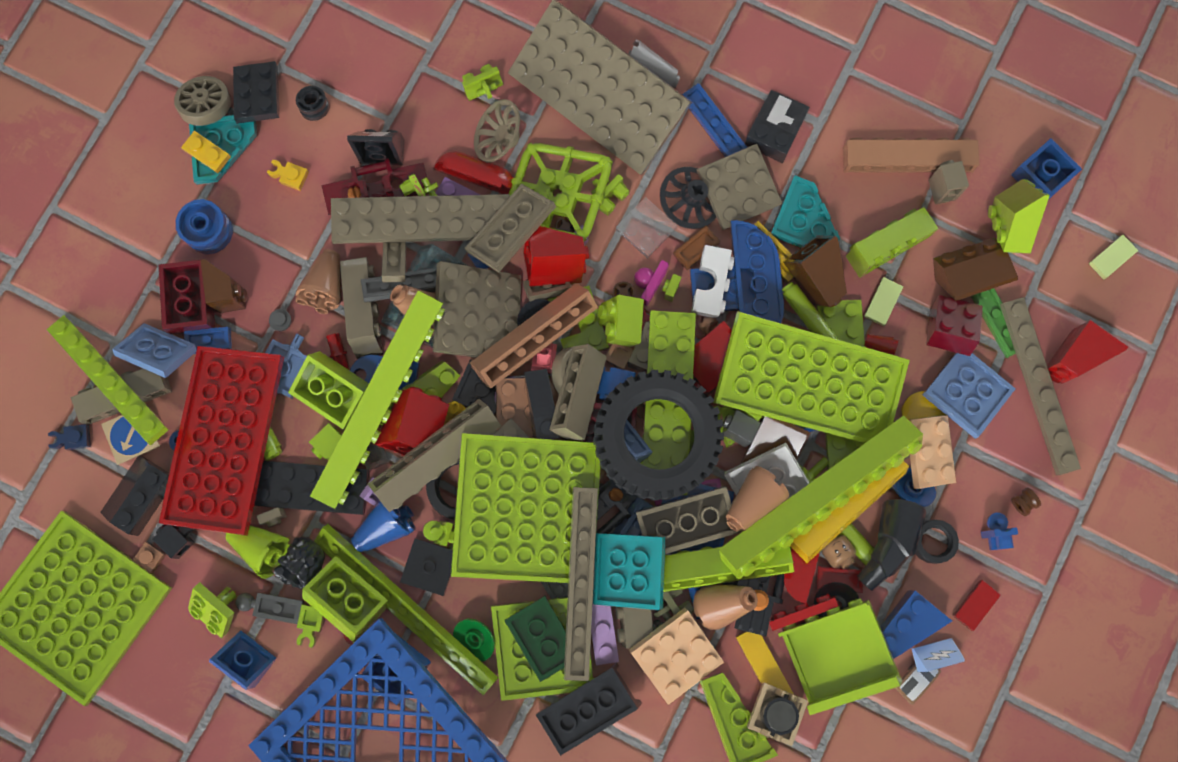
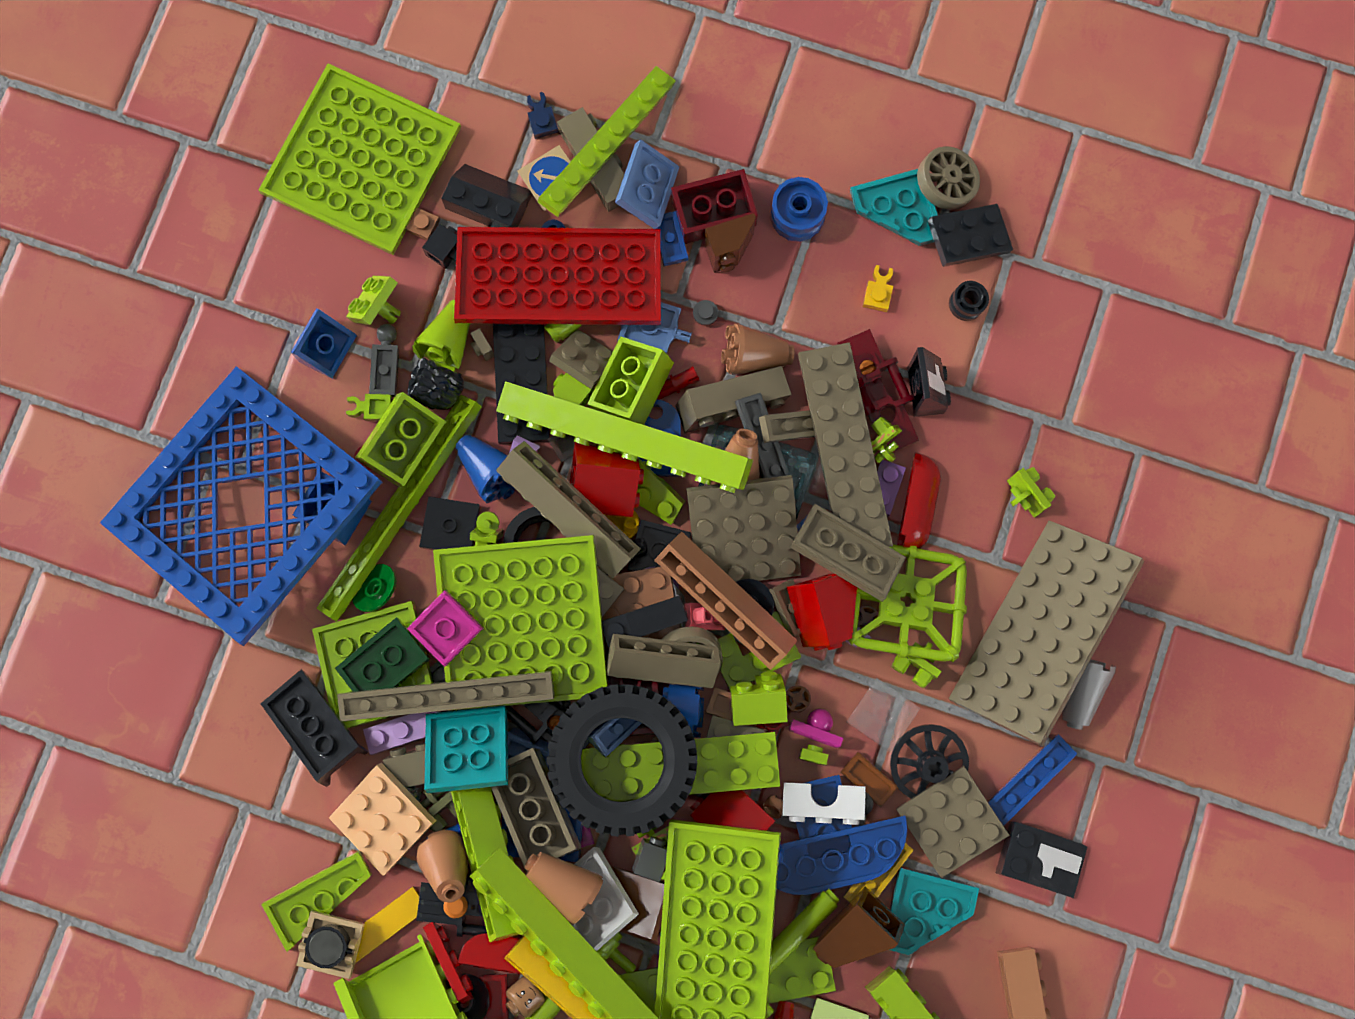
camera: 80 degrees right, 0 degrees up
yellow plate [181,131,231,174] -> none
dark tan wheel [474,99,520,162] -> none
none -> dark pink tile [407,590,484,667]
none -> dark tan plate [549,329,613,389]

